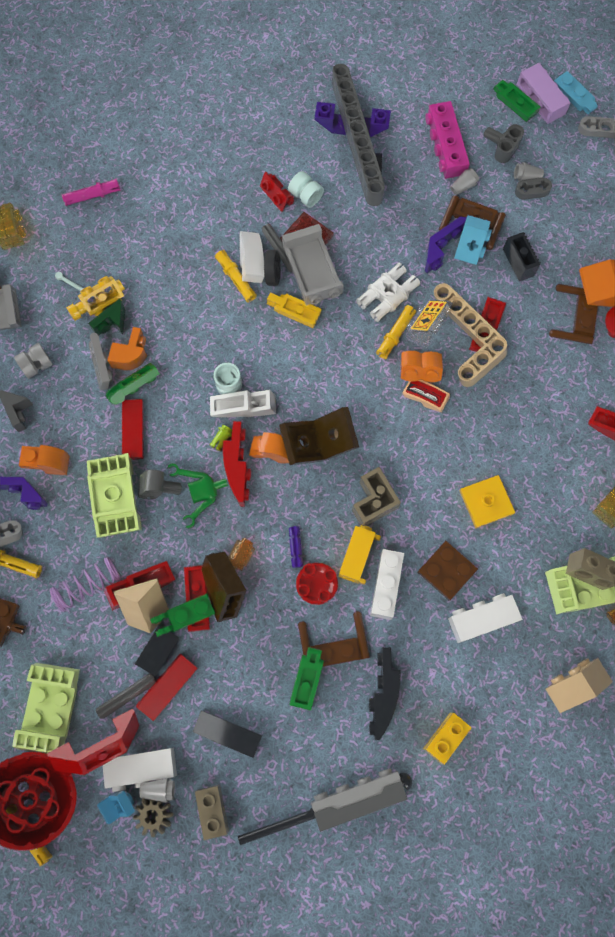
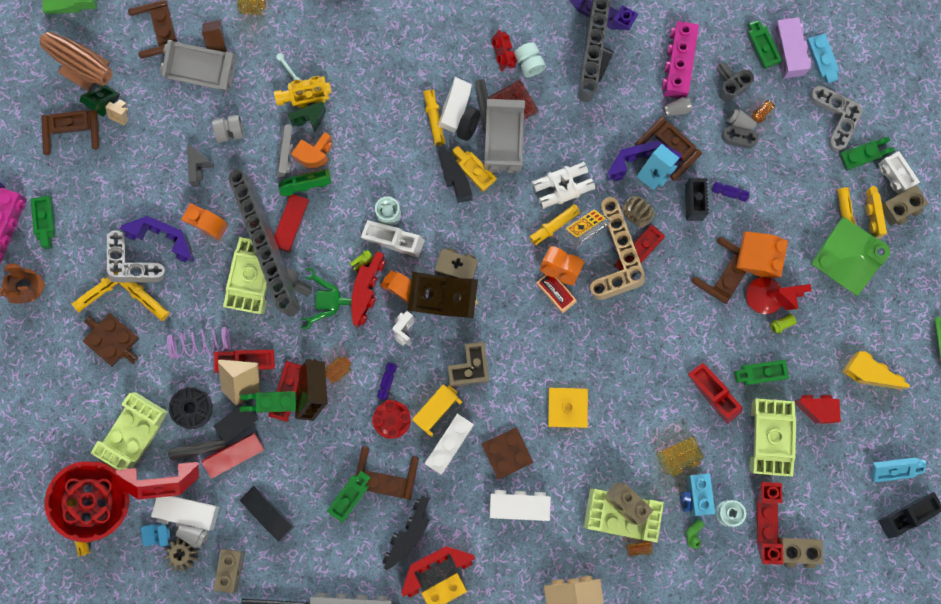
camera: 20 degrees right, 5 degrees up
none -> black wheel [169,387,213,429]
none -> dark grey beam [229,169,300,317]
none -> white bracket [392,311,415,346]
none -> red slope [401,546,475,598]
none -> dark tan brick [435,248,478,279]
none -> black slope [438,146,473,203]
none -> dark tan gear [622,195,655,228]
none -> dark purple axle [712,182,750,202]
none -> clear orange pin [752,100,775,123]

